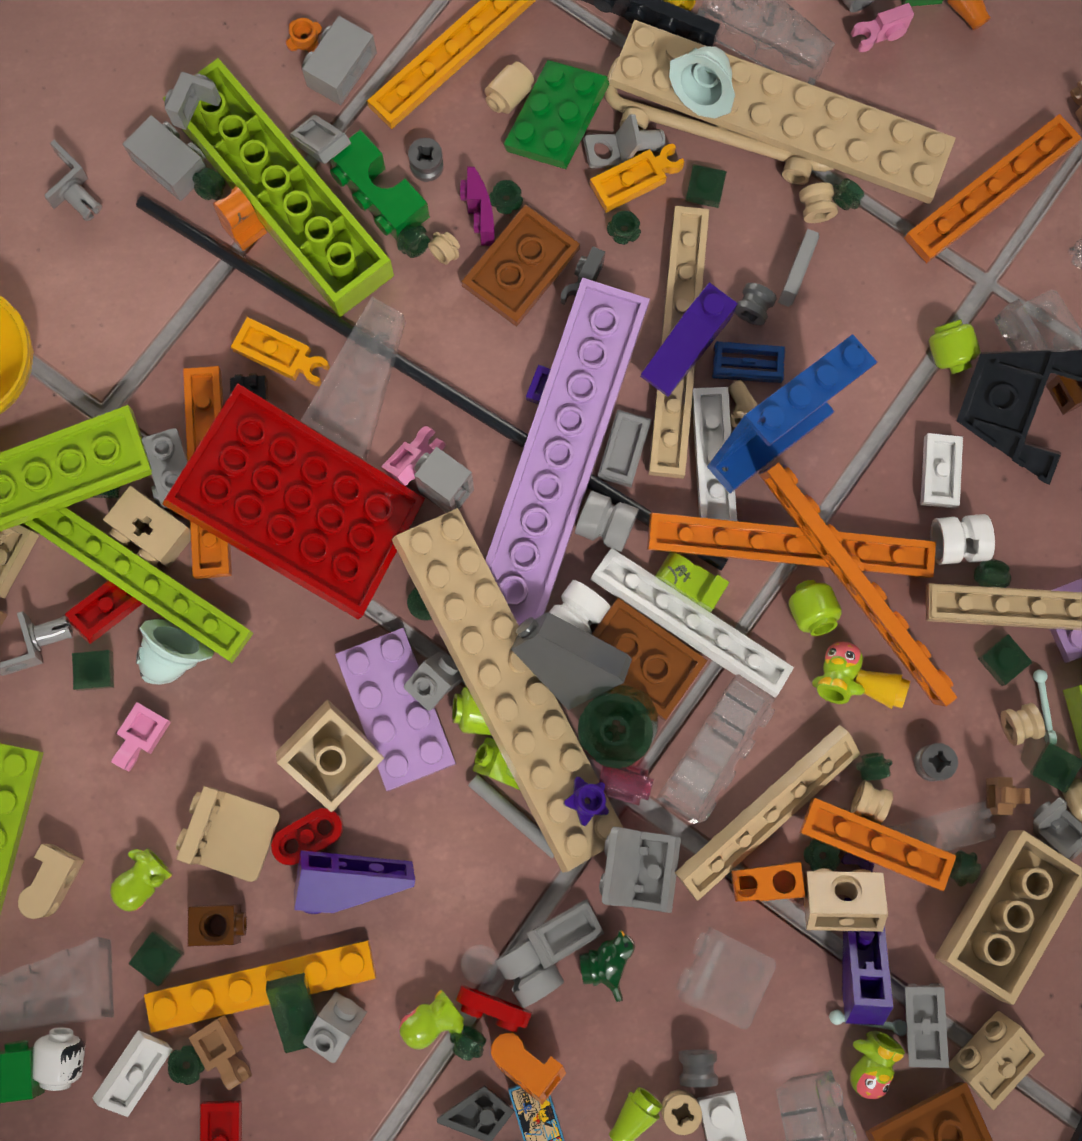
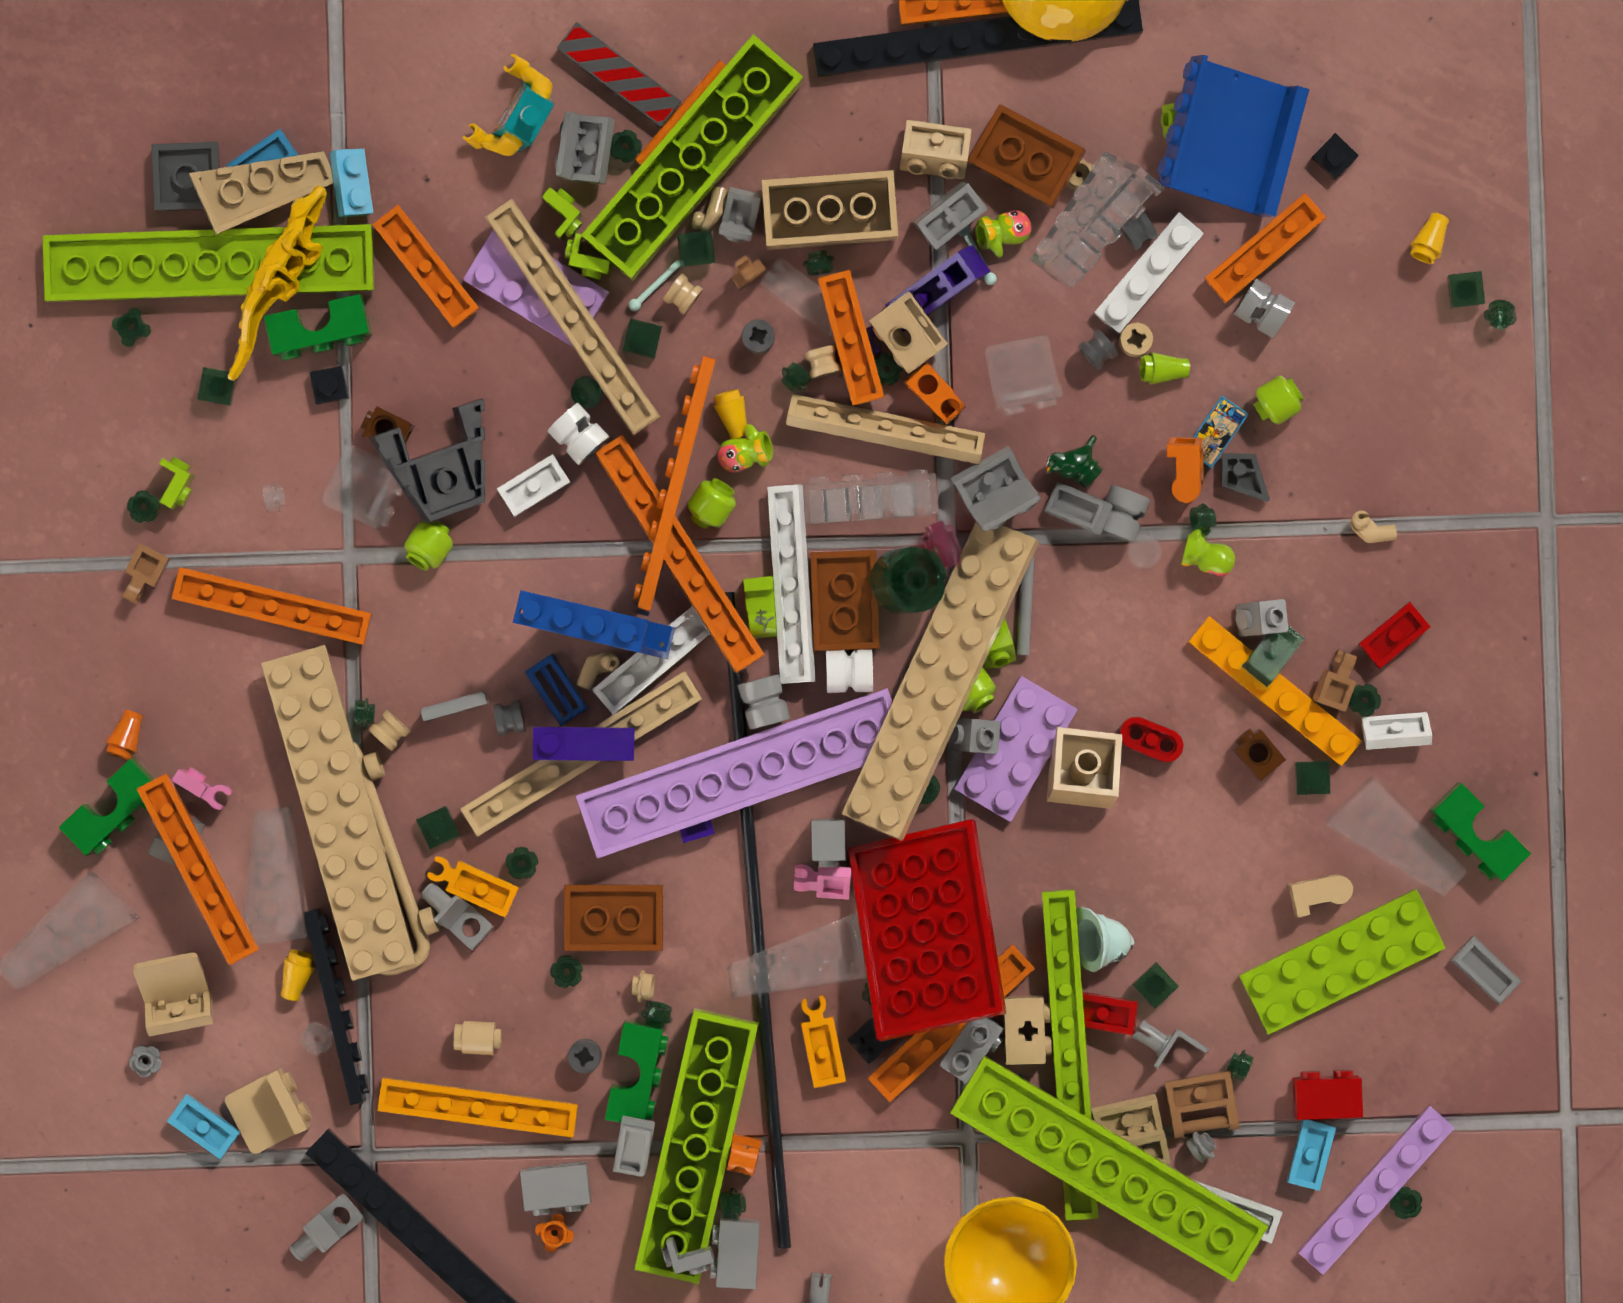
camera: 120 degrees left, 10 degrees up
white head [33,1028,86,1091] -> none
lime animal [110,848,173,912] -> none
bright pink plate [111,702,171,772] -> none
tan bracket [176,786,281,882] -> none
slope [294,850,415,914] -> none
red plate [456,985,532,1032] -> none
magenta slope [460,166,495,246] -> none
green plate [504,60,609,169] -> none
dark grey slope [511,612,632,710] -> none
dark grey plate [560,246,605,305] -> none
dark purple plate [563,777,609,826] -> none
light grey tile [597,410,651,488] -> none
light aqua piece [669,46,735,119] -> none

